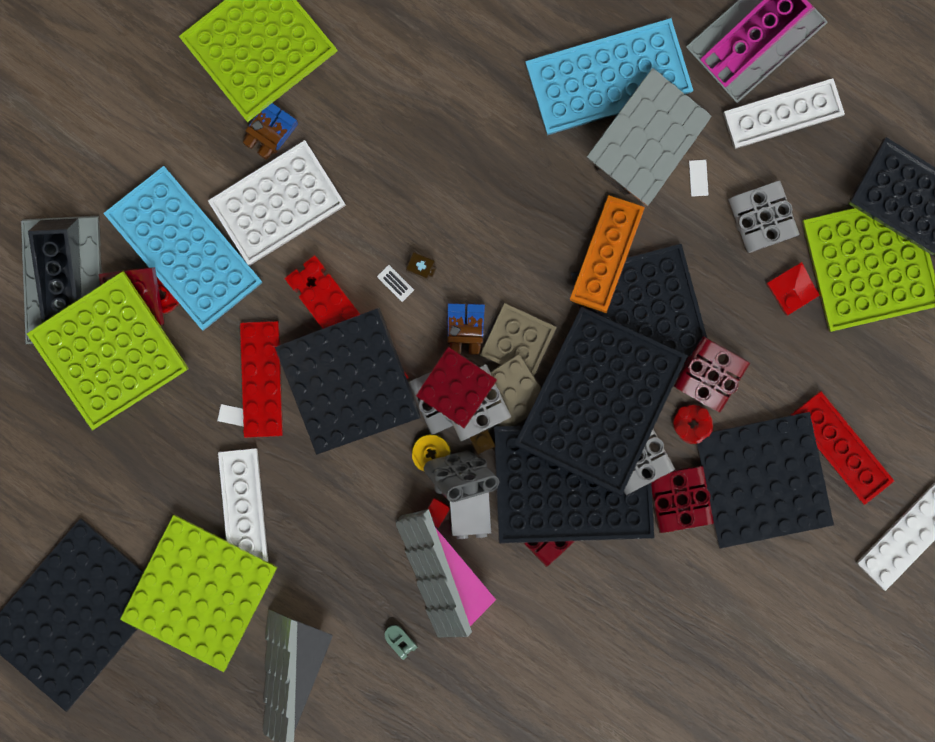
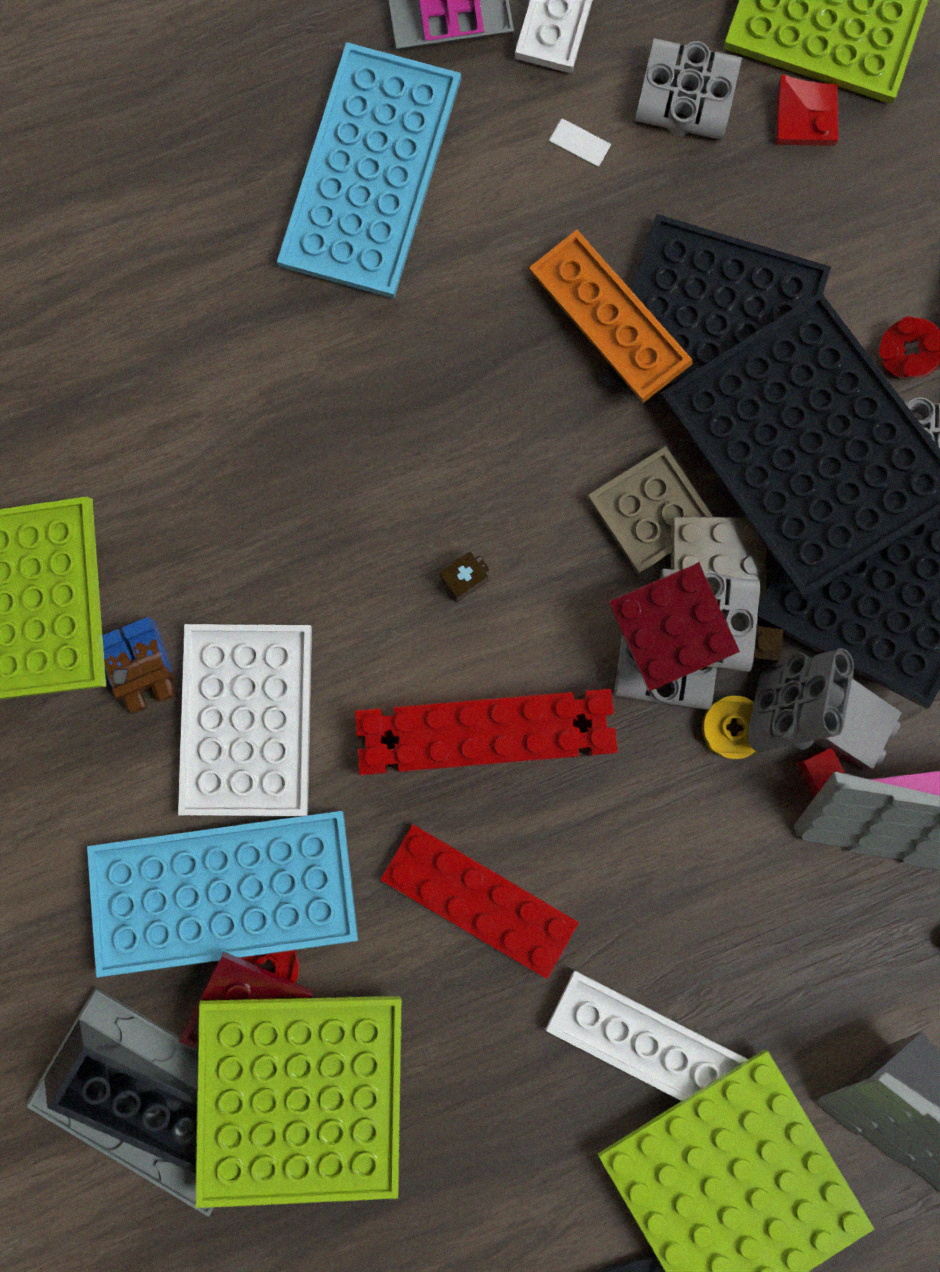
camera: 60 degrees left, 5 degrees down
white sticker [217,404,244,427] -> none
black plate [275,308,421,455] -> none
white sticker [377,265,414,302] -> none
hips [448,304,485,355] -> none
light grey piece [586,68,712,206] -> none
connector [674,336,750,413] -> none

